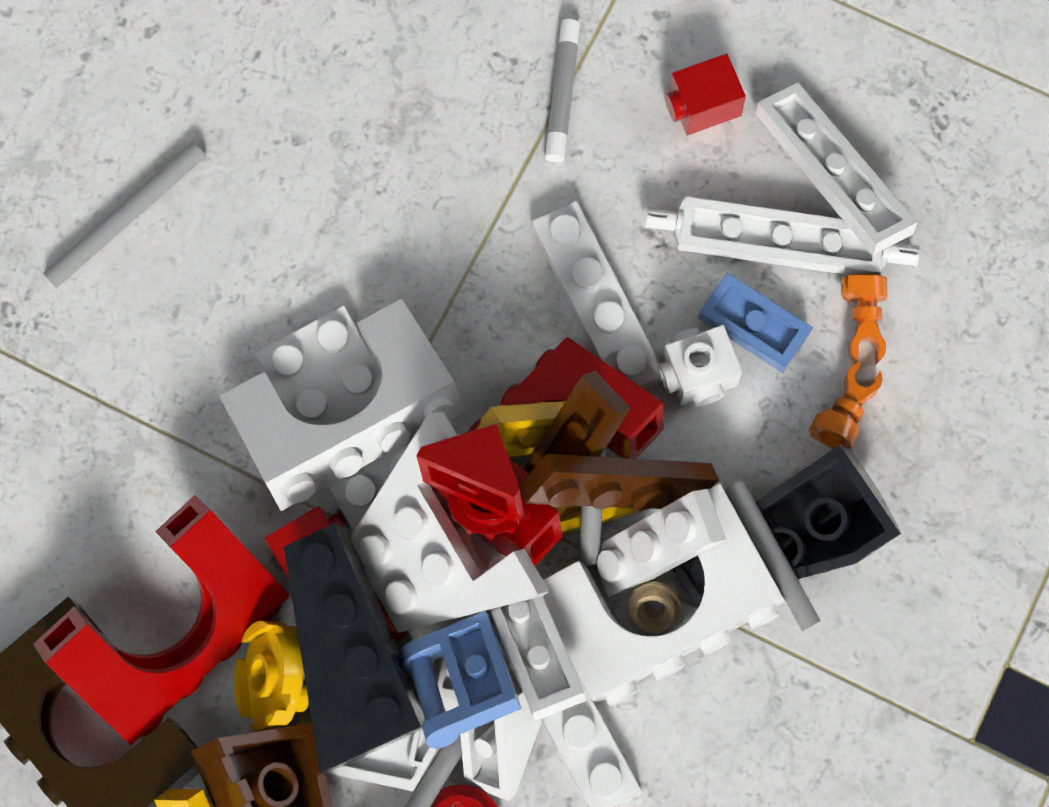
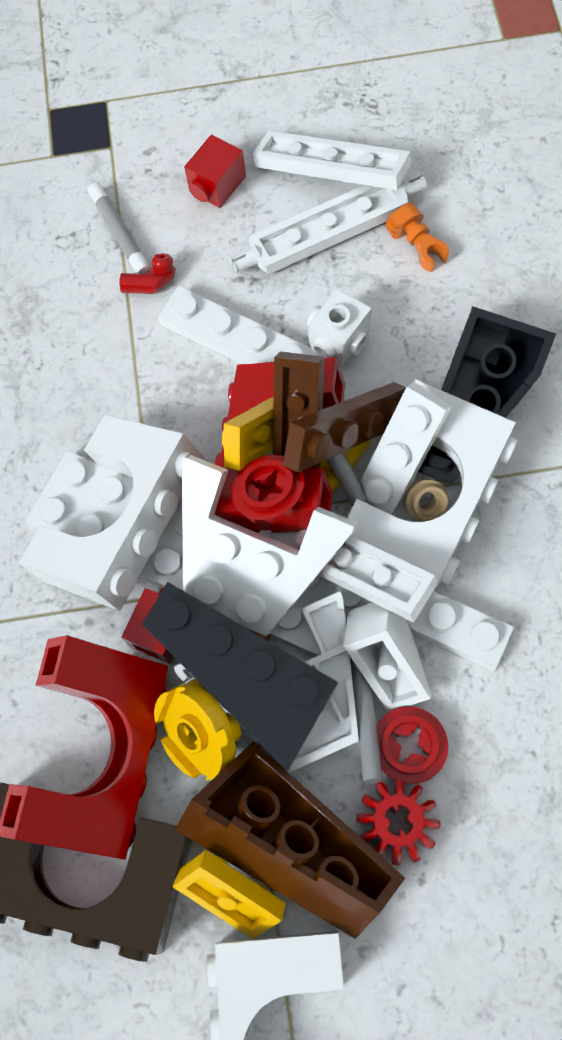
camera: 30 degrees left, 5 degrees down
medium blue plate [400,611,522,748] -> none
red slope [416,423,524,523] -> none
medium blue plate [698,272,813,373] -> none
light grey bar [725,480,821,631] -> none
orange piece [808,361,883,449] -> none
none -> red arm [119,253,176,294]

